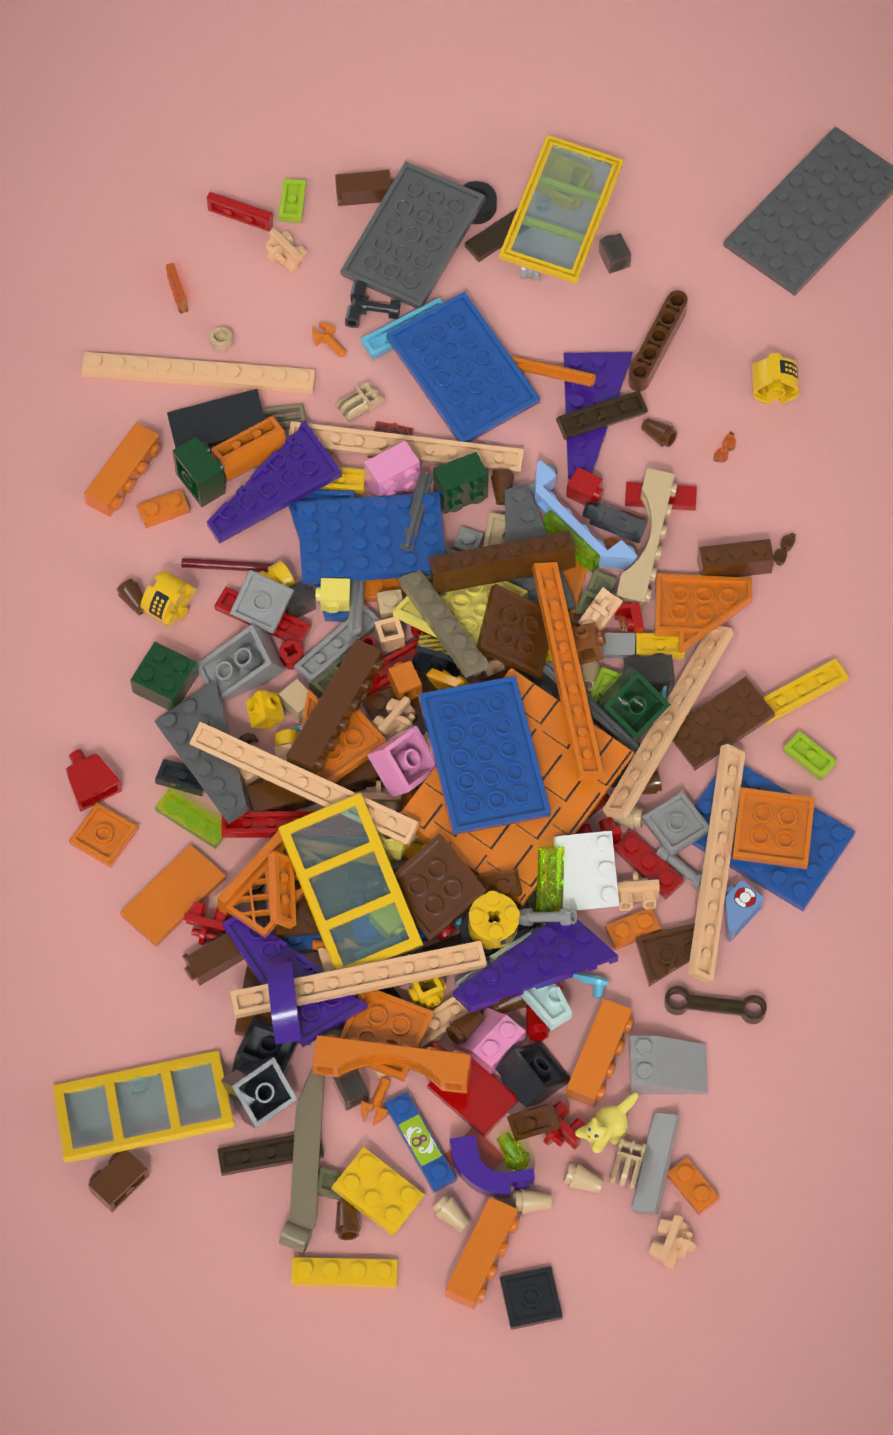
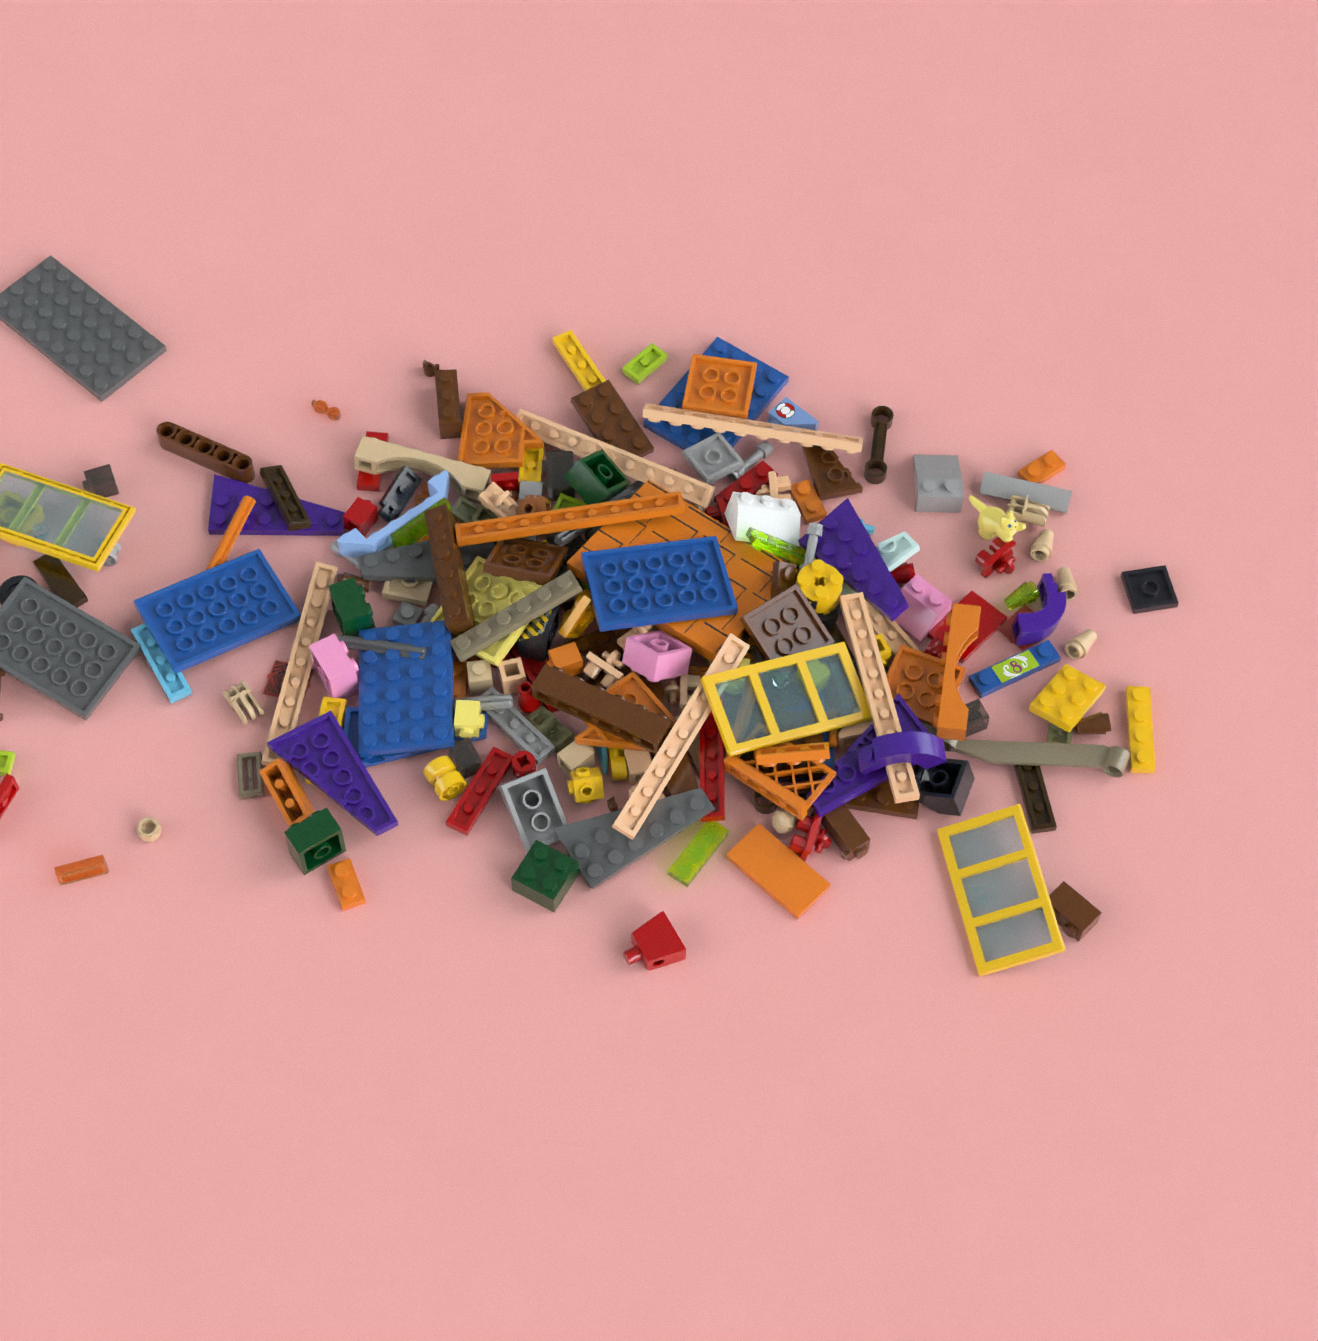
camera: 90 degrees left, 5 degrees down
orange tile [69,802,138,868] -> none
light nougat plate [82,352,315,394] -> none
orange brick [84,422,162,517] -> none
reddish brown cone [117,579,144,615] -> none
yellow brick [141,570,196,627] -> none
black plate [155,759,204,796] -> none
black tile [167,389,265,448] -> none
dark red bar [181,558,274,572] -> none
black slope [221,1056,298,1128] -> none
light grey tile [230,570,295,634] -> none
light nougat hips [265,229,307,273] -> none
orange bar [312,322,347,358] -> none
black bar [345,281,401,328] -> none
orange bar [361,1078,390,1126] -> none
orange brick [445,1197,520,1310] -> none
reddish brown cone [446,1010,484,1044] -> none
black slope [495,1041,570,1108] -> none
reddish brown plate [507,1103,561,1141] -> none
orange brick [566,999,635,1107] -> none
reddish brown cone [641,418,677,447] -> none
light nougat hips [649,1215,697,1269] -> none
yellow brick [751,353,800,404] -> none

